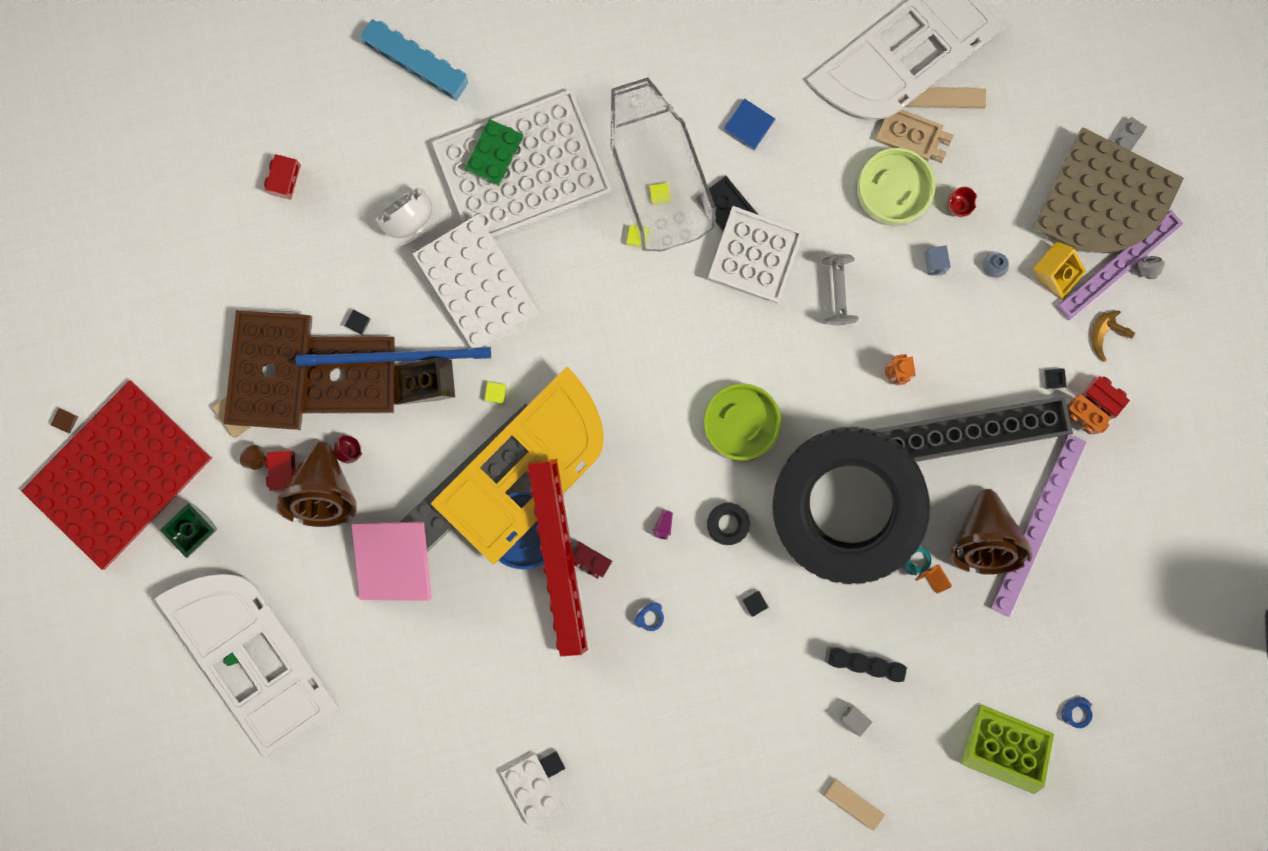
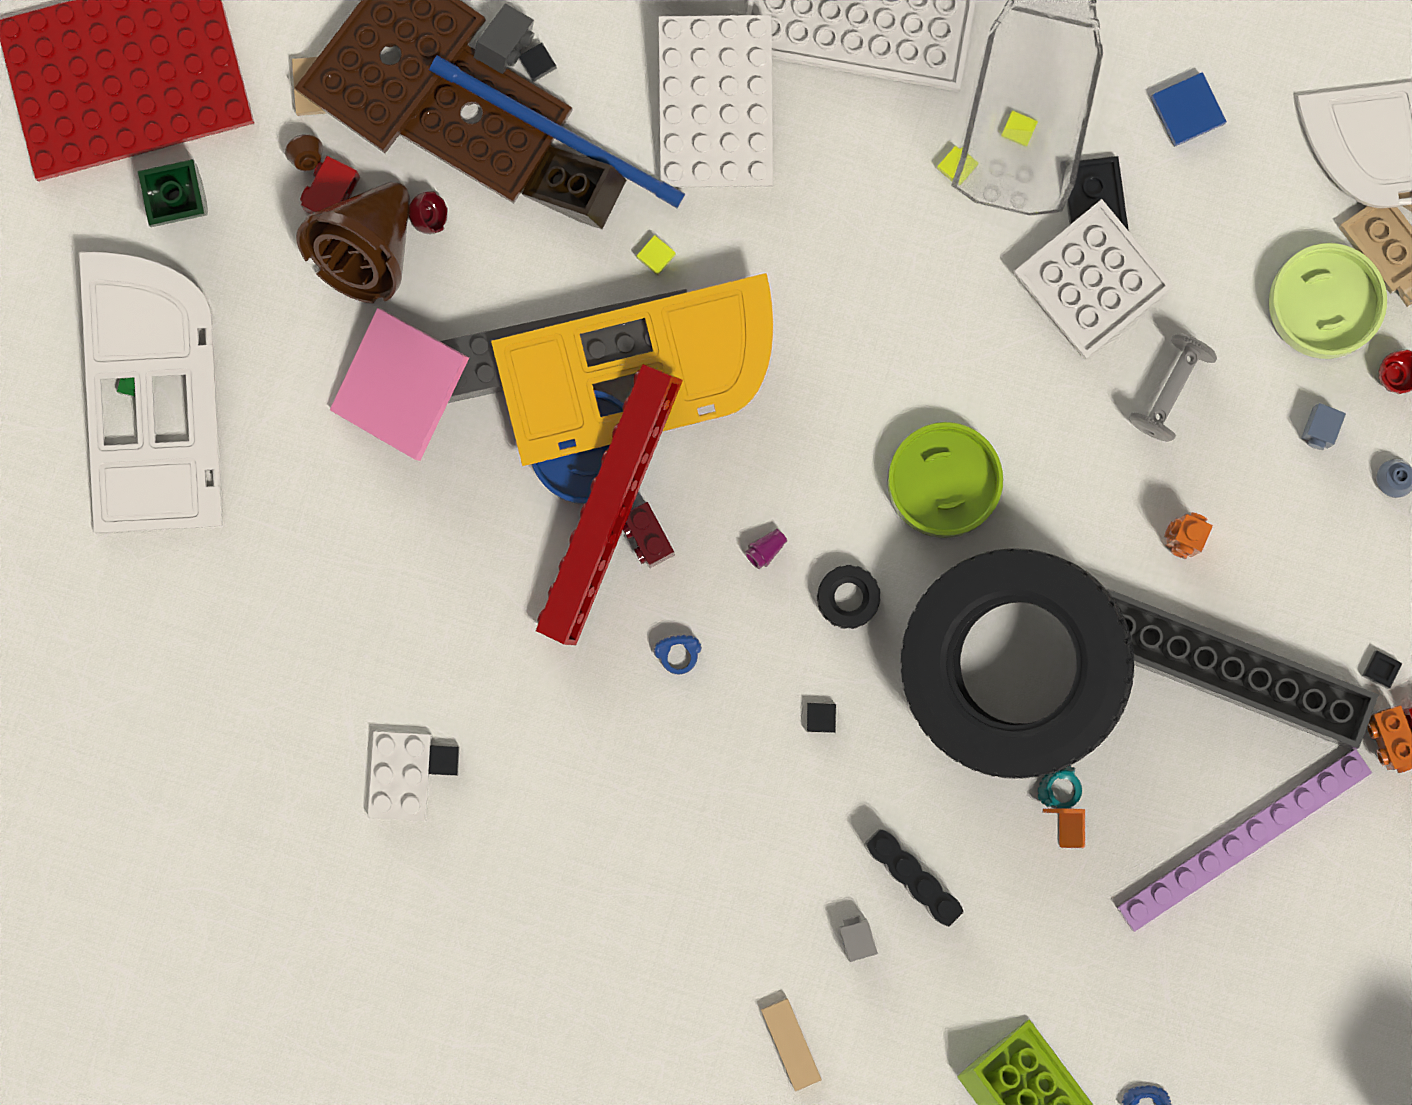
camera: 30 degrees right, 0 degrees up
reddish brown cone [950,489,1032,575] -> none
none -> dark grey brick [474,3,535,74]

